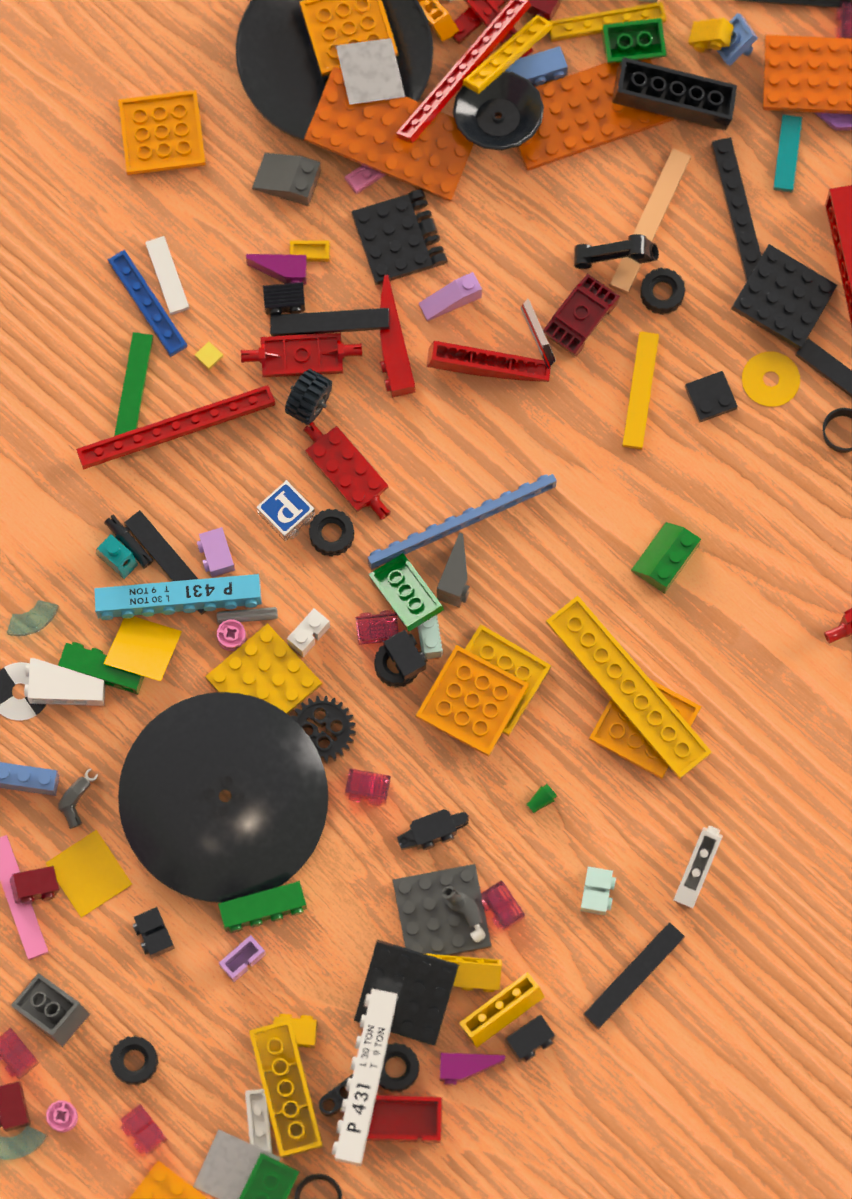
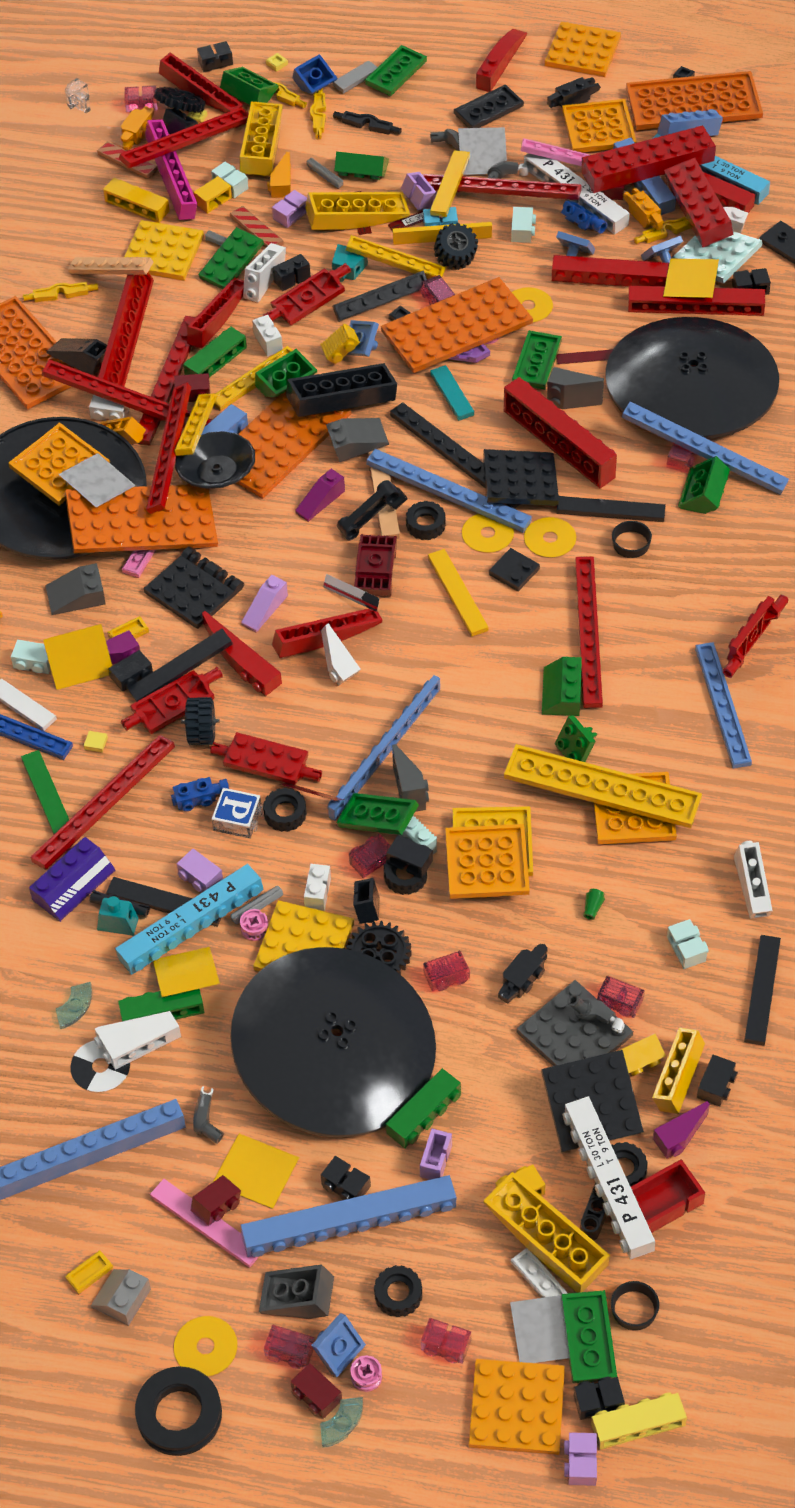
camera: 30 degrees left, 20 degrees down
none -> light aqua piece [11,639,51,674]
none -> dark purple slope [29,837,116,921]
none -> yellow sticker [43,624,112,690]
none -> blue brick [171,777,229,811]
none -> medium blue brick [241,1175,457,1257]
none -> dark red sticker [280,783,345,801]
none -> magenta slope [295,468,345,522]
none -> medium blue tile [311,1313,366,1377]
none -> white slope [321,624,361,686]
none -> dark grey slope [326,418,389,462]
none -> black piece [353,878,380,924]
none -> medium blue plate [366,449,532,533]
none -> black tile [389,306,411,321]
none -> yellow sticker [462,514,514,553]
none -> green plate [555,715,597,762]
none -> red plate [575,556,603,708]
none -> medium blue tile [695,642,752,769]

